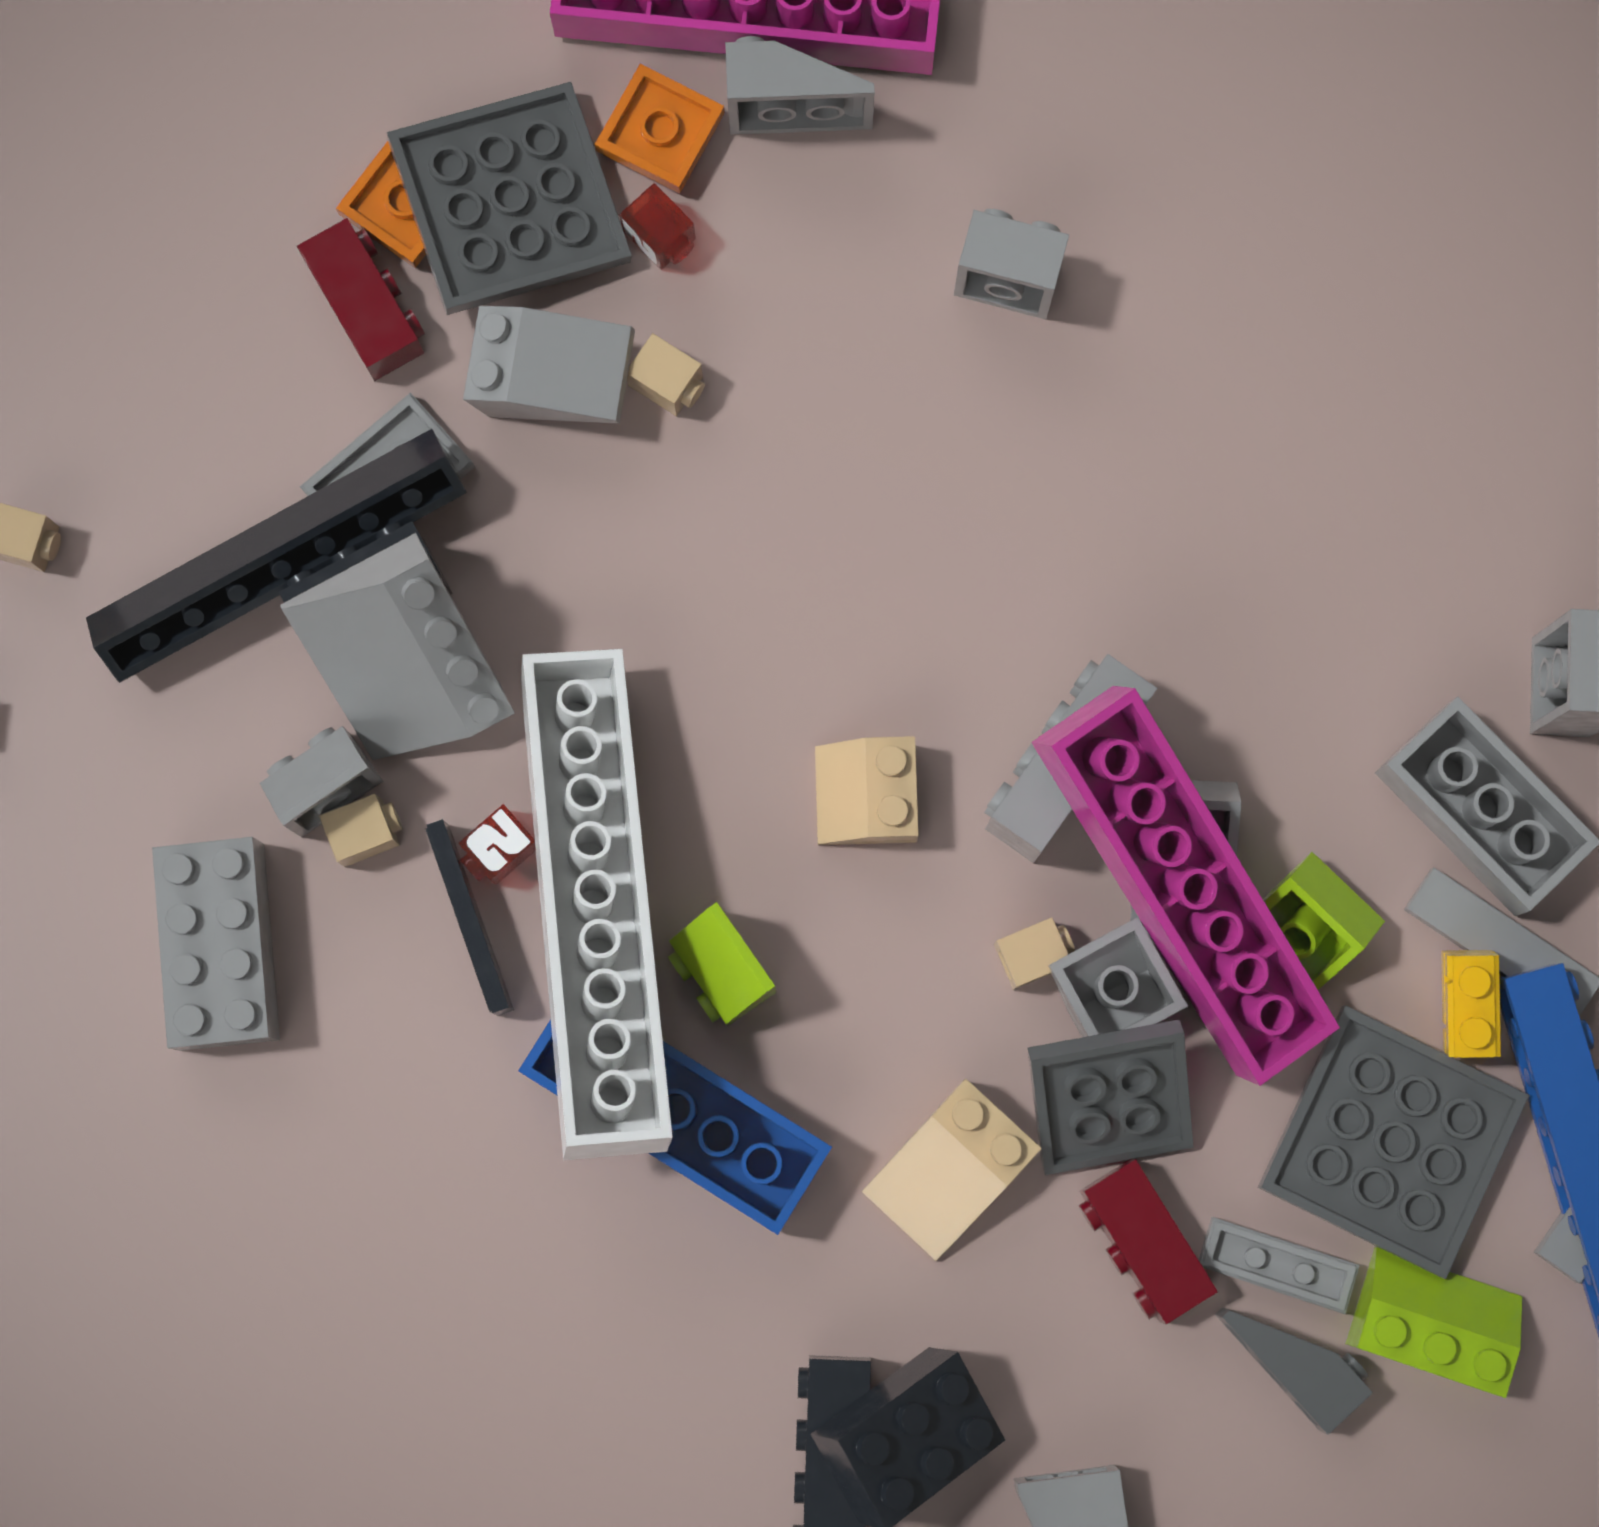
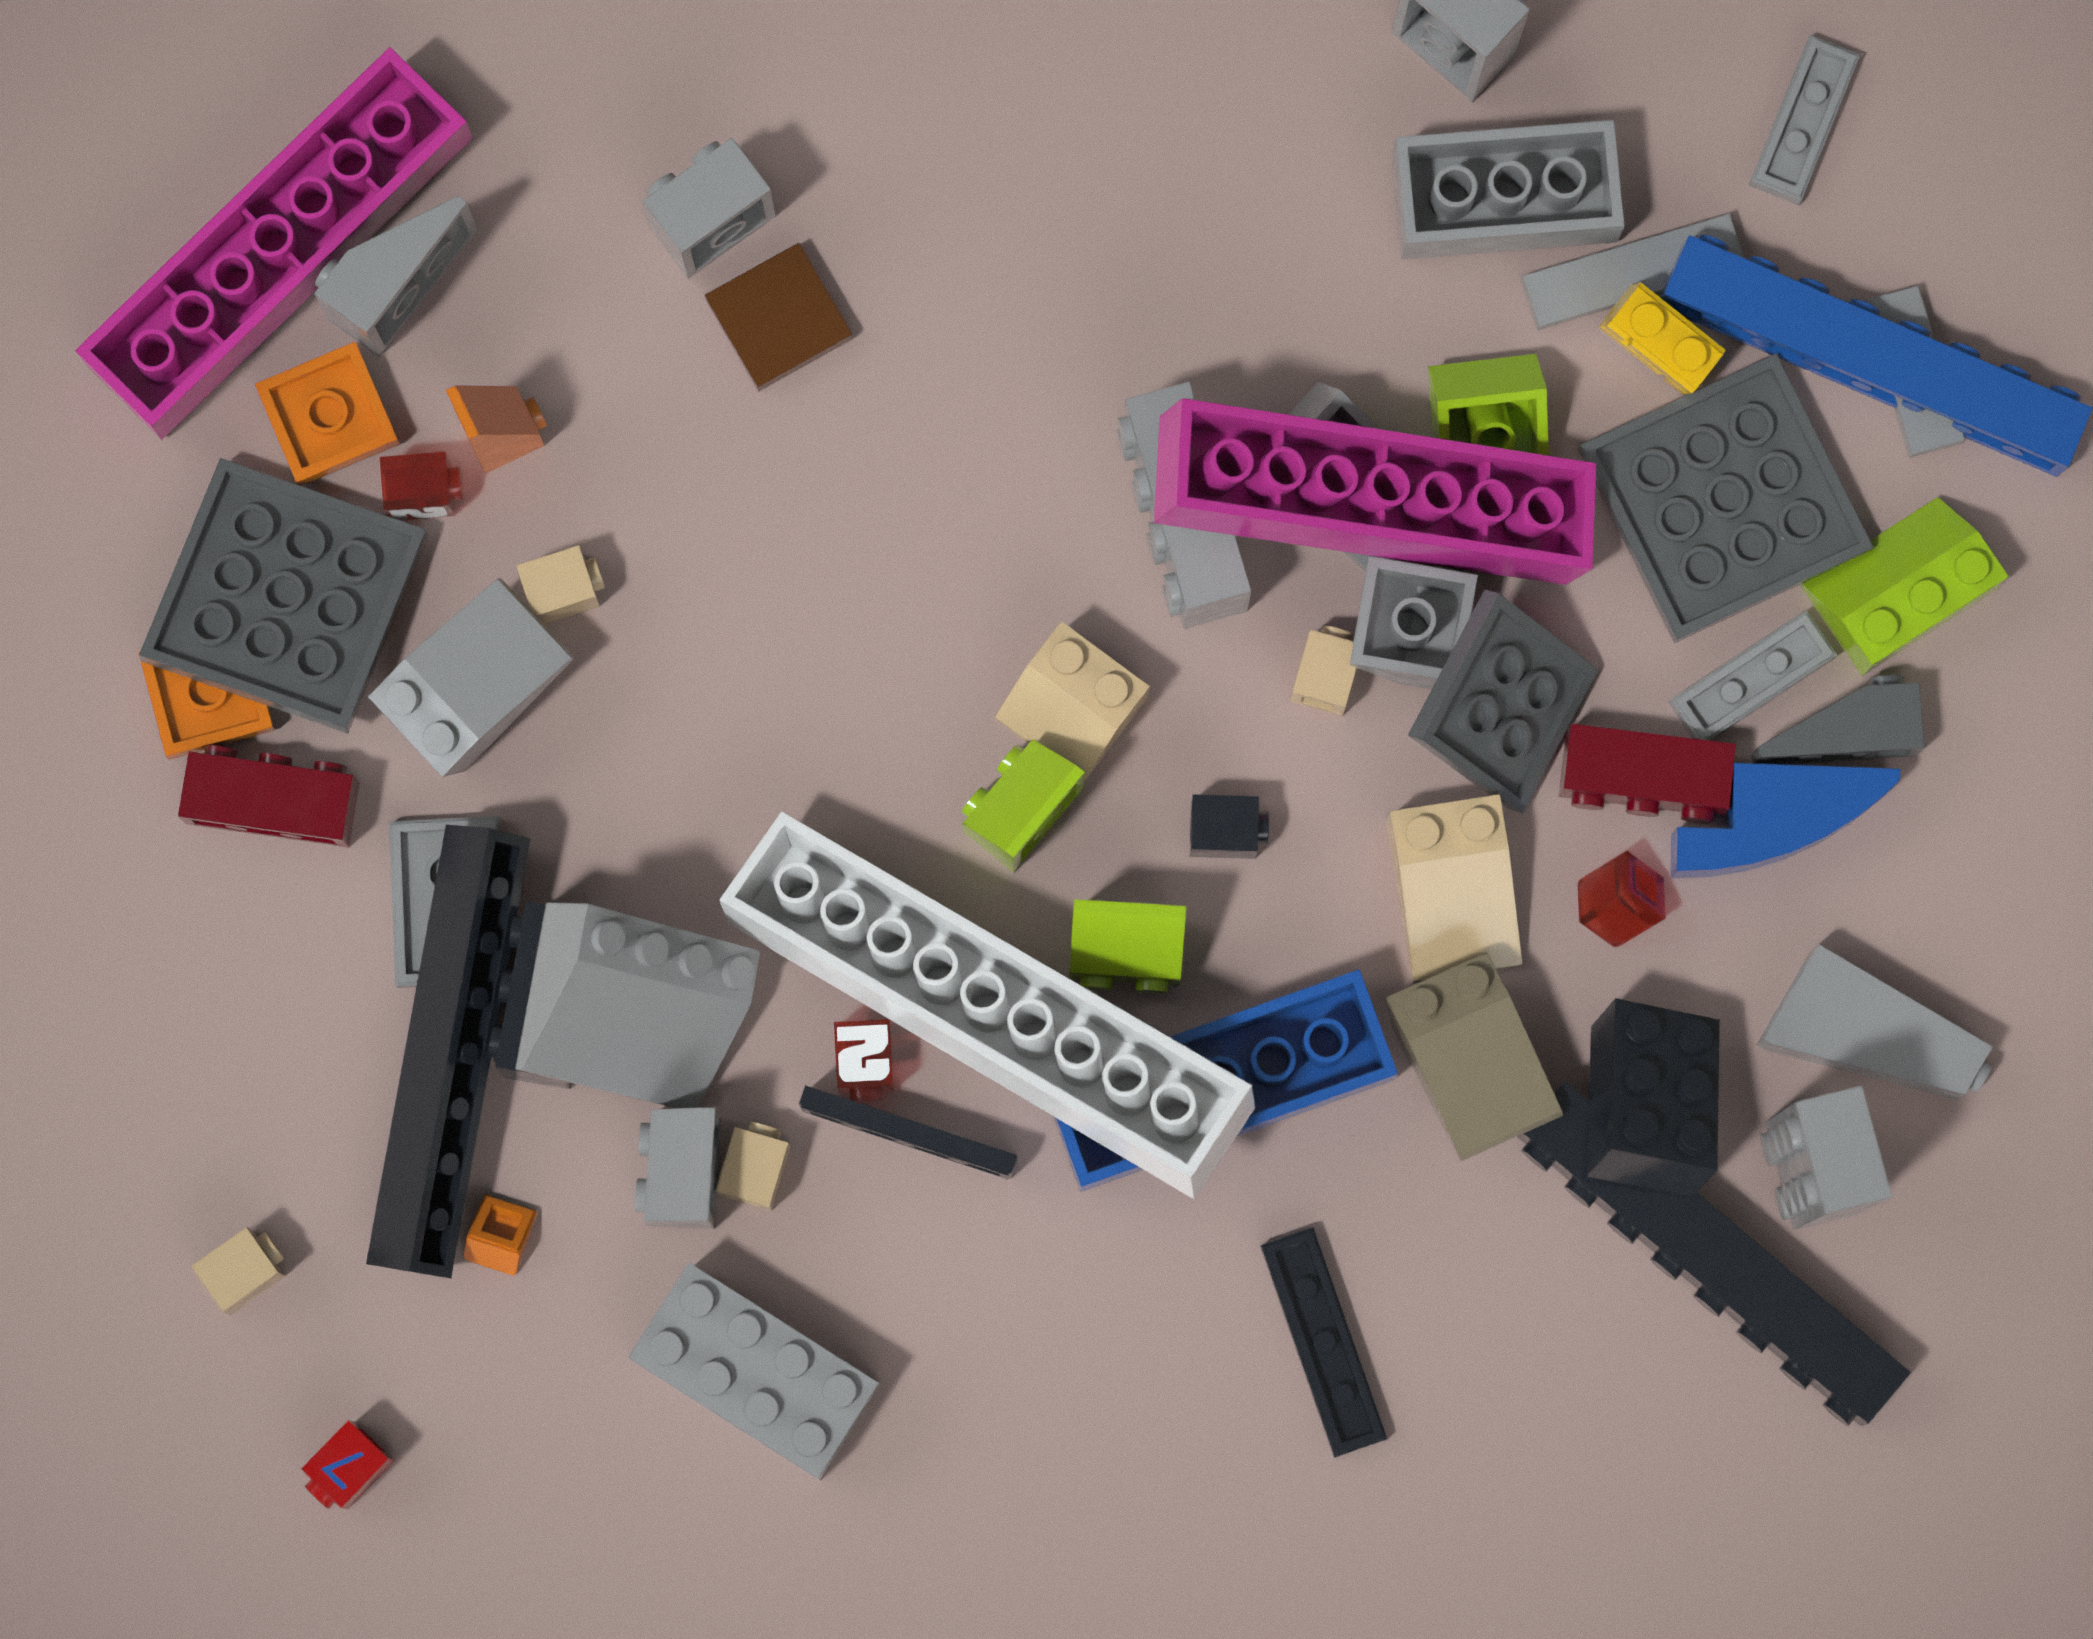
camera: 55 degrees left, 0 degrees up
none -> orange slope [445,385,547,474]
none -> orange slope [464,1194,537,1275]
none -> reddish brown tile [704,242,853,392]
none -> lime slope [961,739,1085,873]
none -> black brick [1189,794,1269,859]
none -> black tile [1260,1228,1387,1458]
none -> dark tan slope [1385,952,1563,1161]
none -> clear red panel [1577,851,1666,947]
none -> blue slope [1670,763,1900,878]

